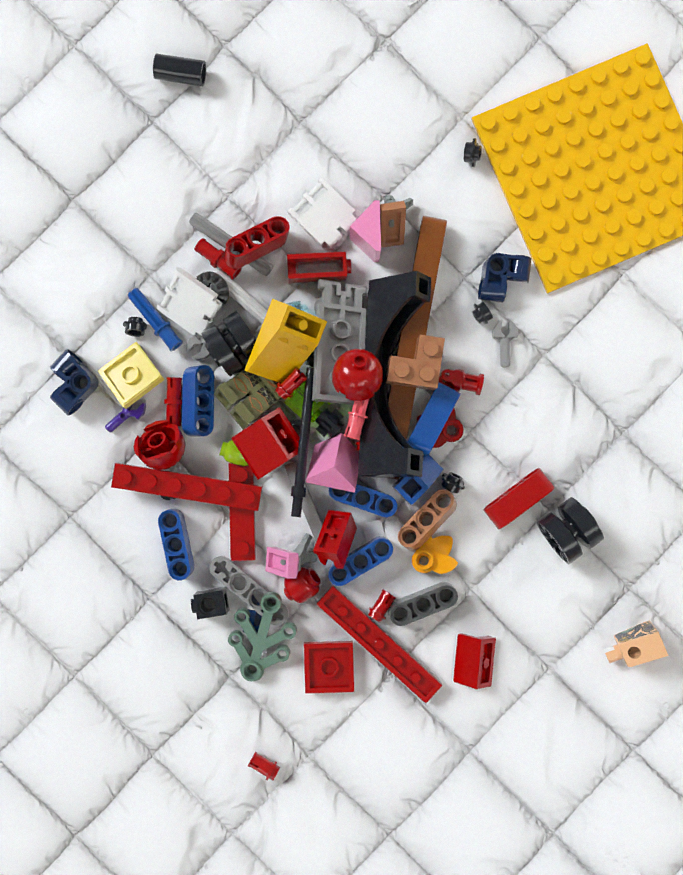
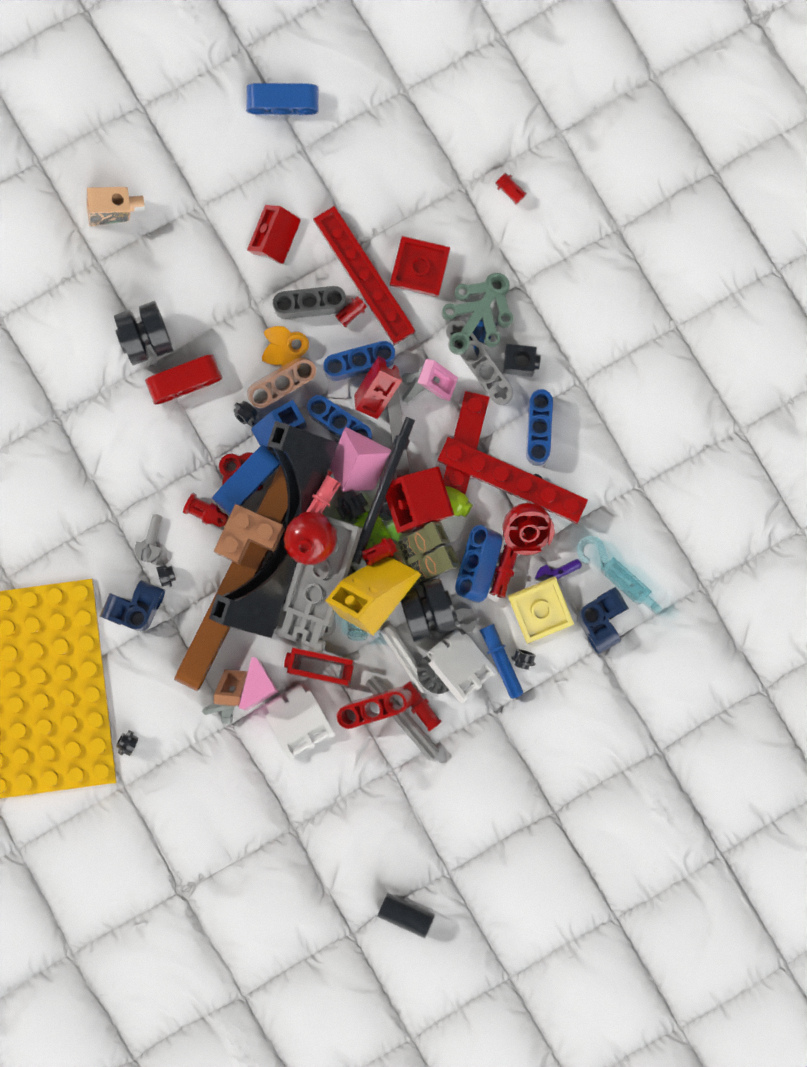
camera: 165 degrees left, 5 degrees down
red head [284,566,321,603] -> none
none -> blue beam [246,83,319,115]
none -> clear light blue piece [577,536,662,614]

